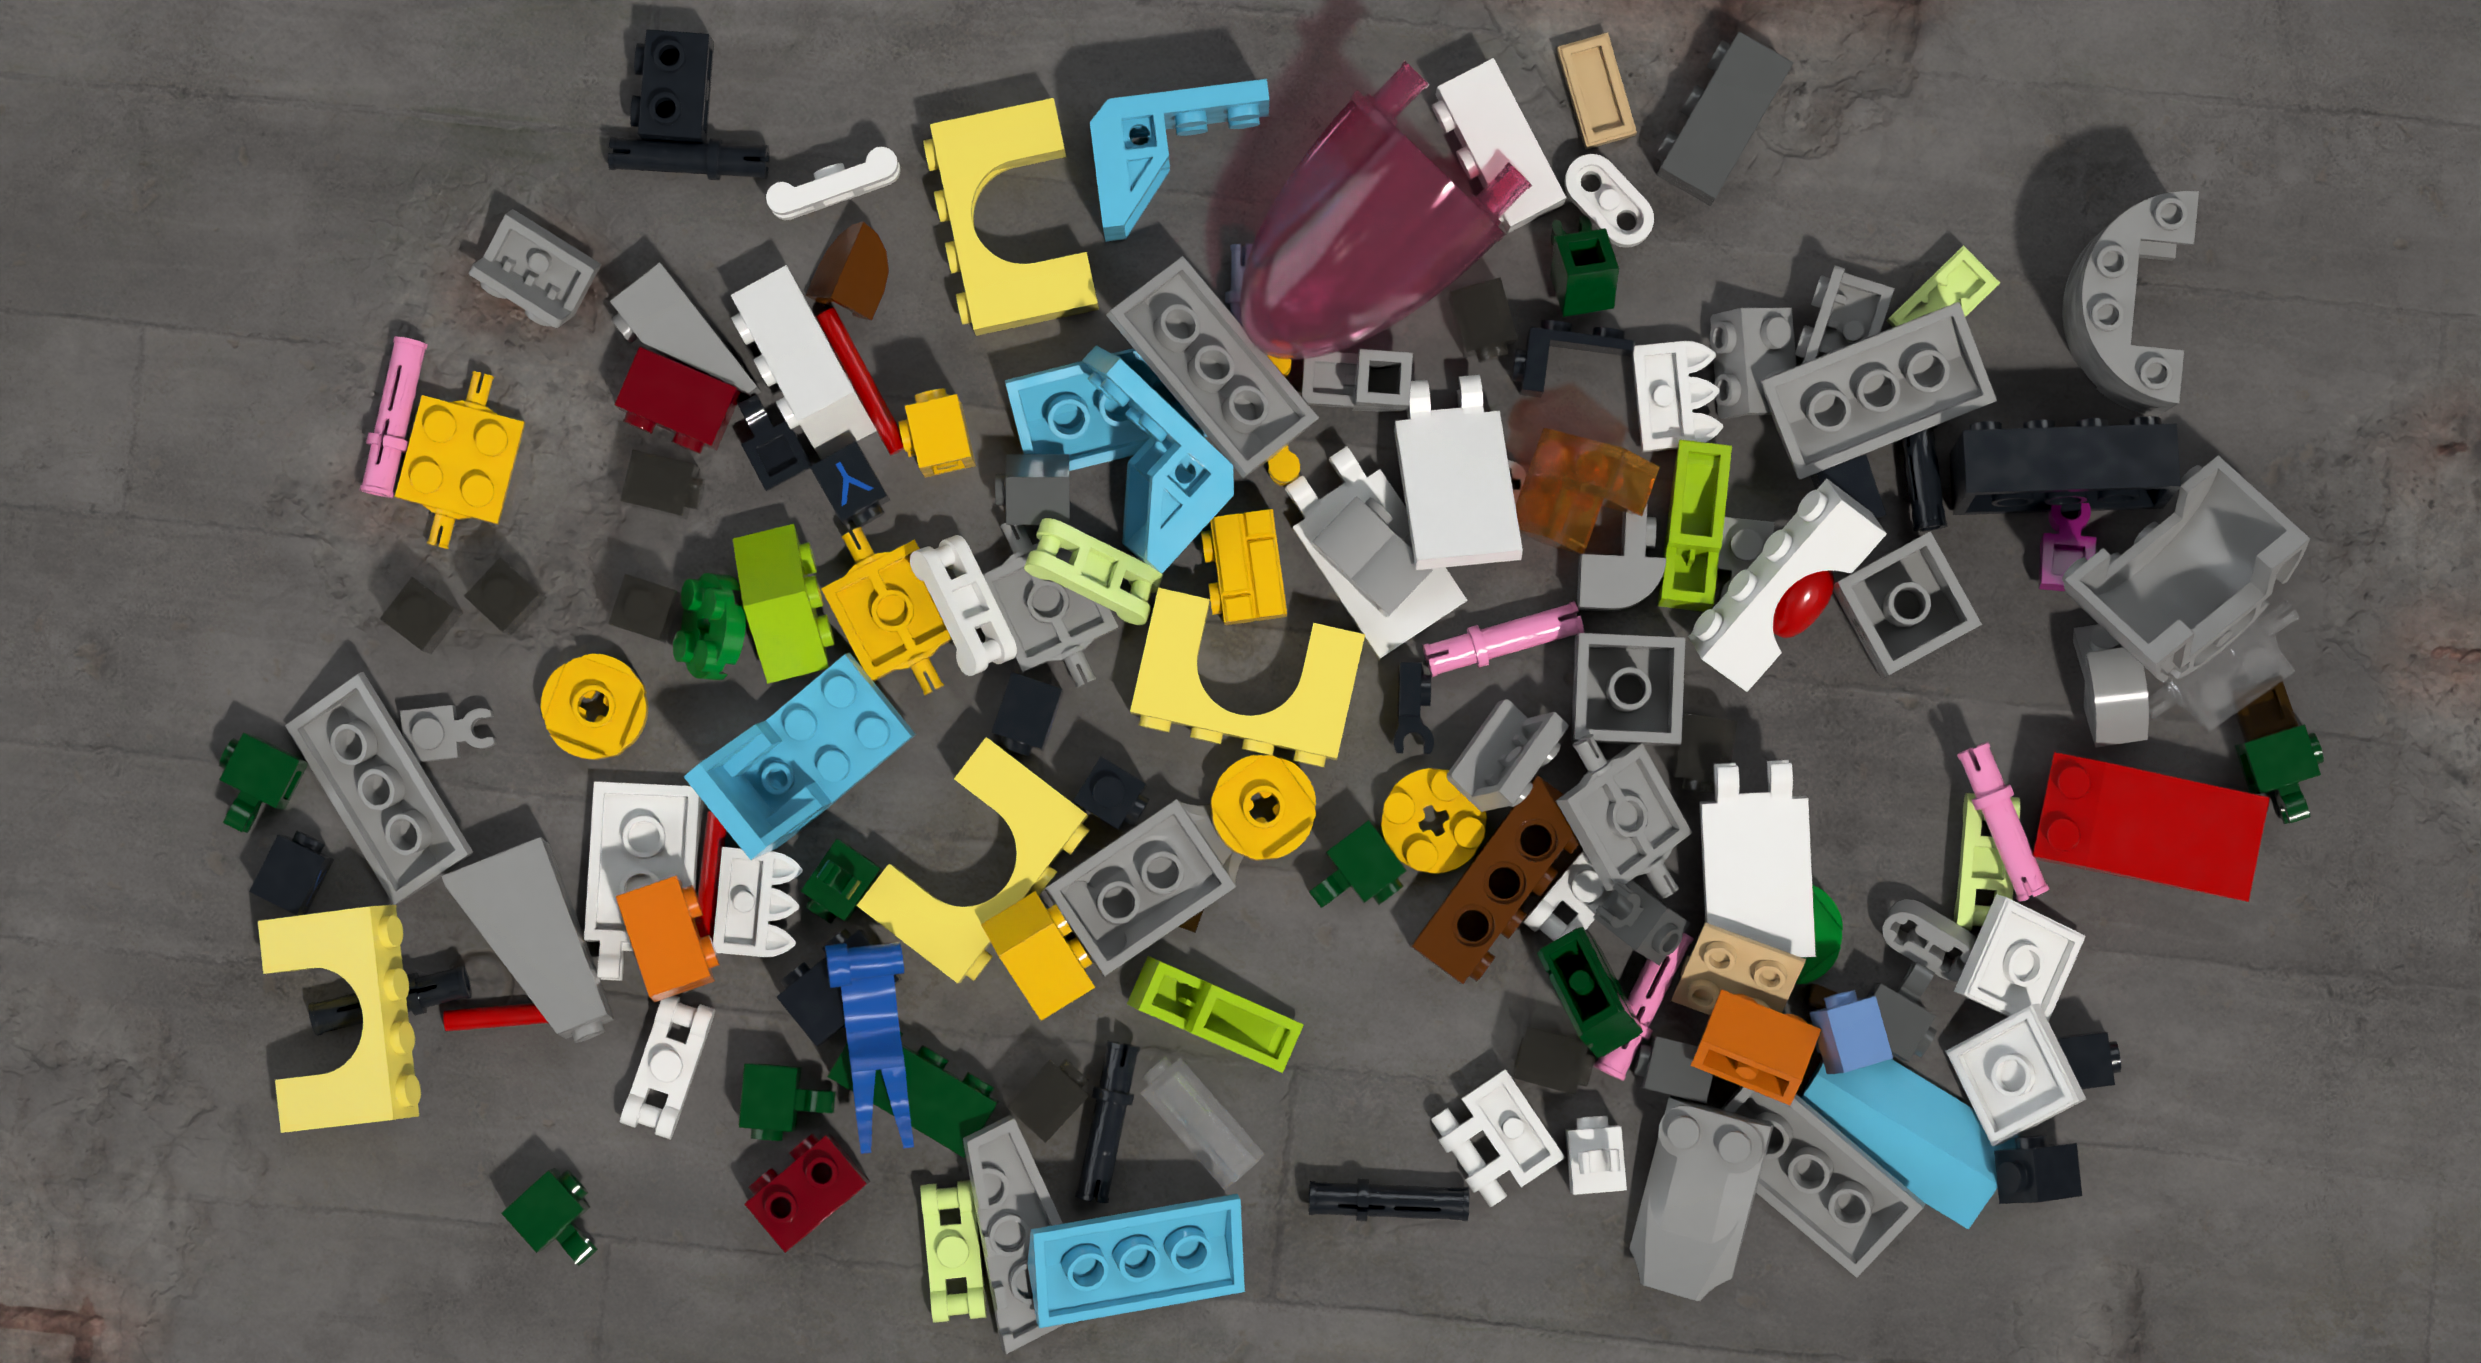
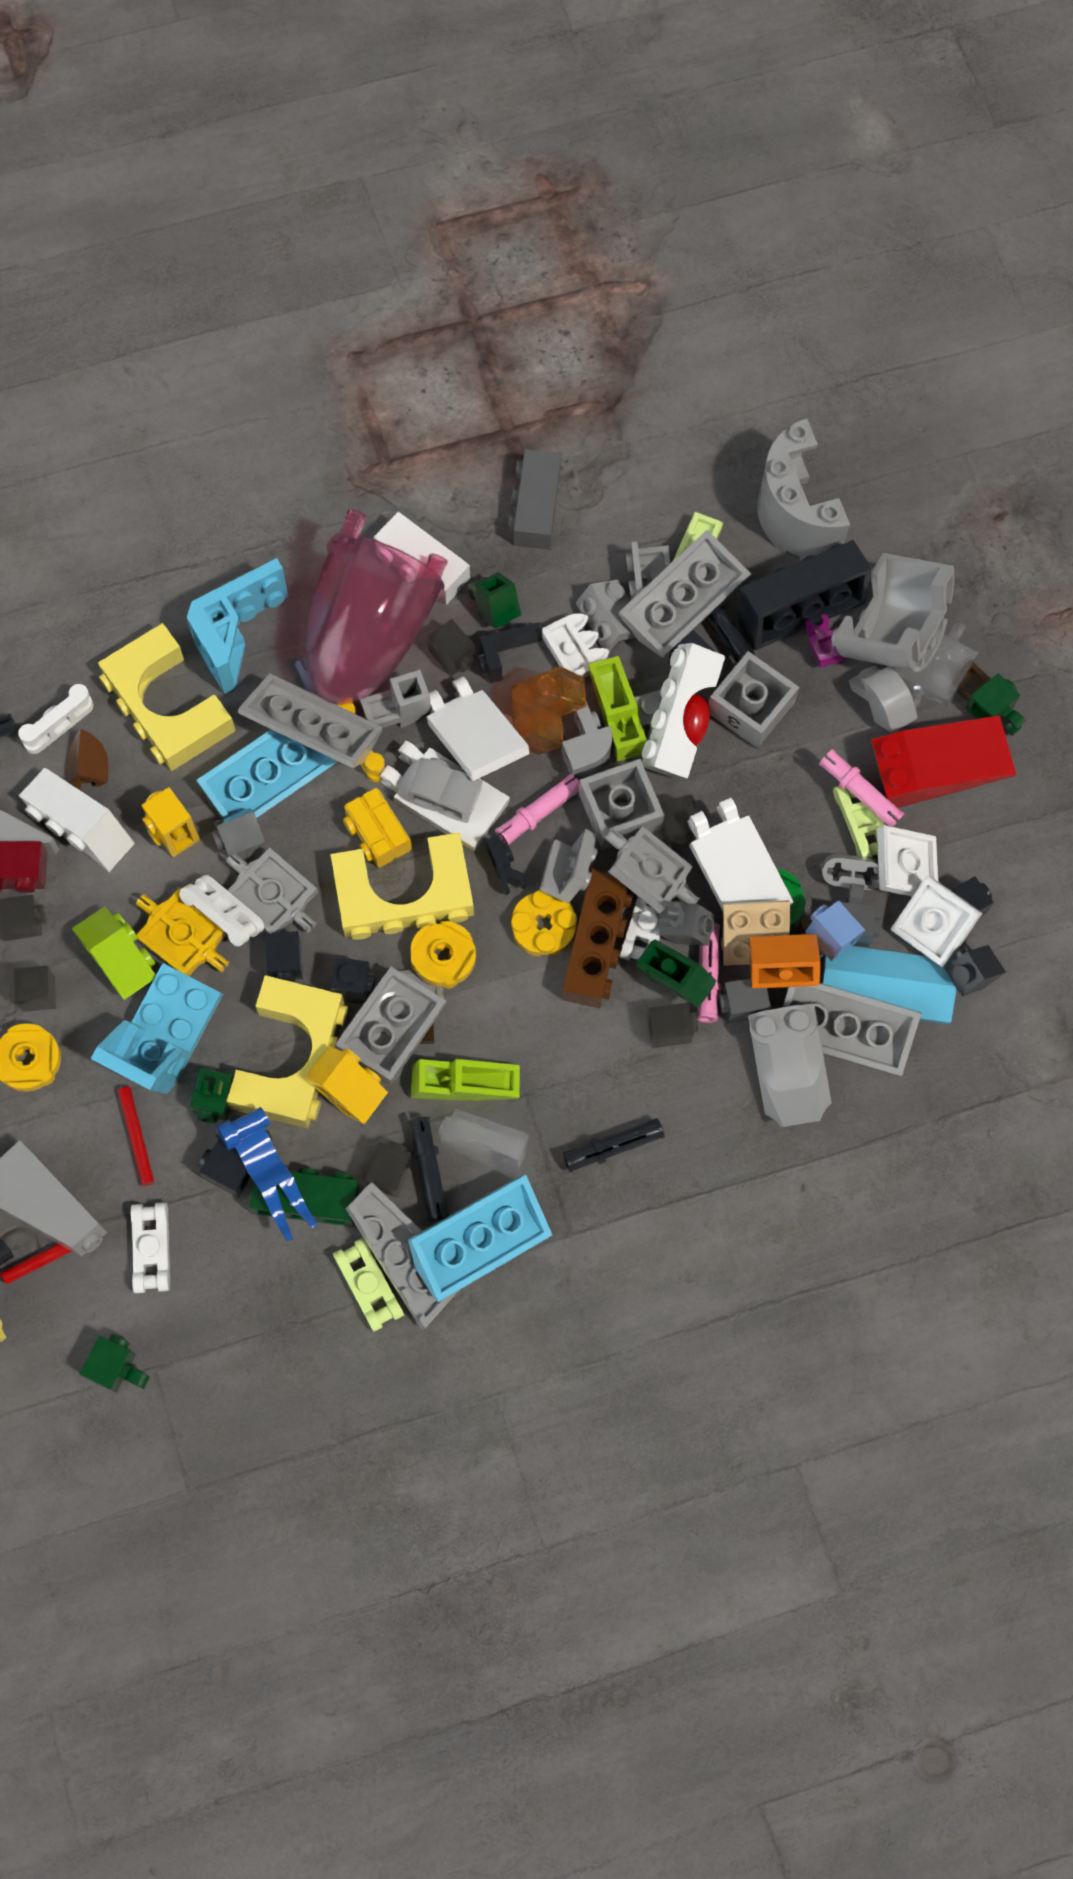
camera: 25 degrees left, 15 degrees down
white tile [584,782,701,981] -> none
orange brick [616,875,720,1002] -> none
green plate [673,573,746,680] -> none
white plate [713,847,803,957] -> none
black plate [738,395,812,492] -> none
dark green brick [739,1063,836,1141] -> none
dark red brick [744,1133,870,1253] -> none
black brick [810,441,890,528] -> none
red bar [816,307,904,456] -> none
yellowish green plate [1024,518,1163,625] -> none
medium azure bracket [1082,345,1234,574] -> none
dark green brick [1309,820,1407,908] -> none
white plate [1431,1069,1565,1207] -> none
tan tile [1557,33,1637,150] -> none
white plate [1564,154,1654,248] -> none
white brick [1565,1116,1627,1195] -> none

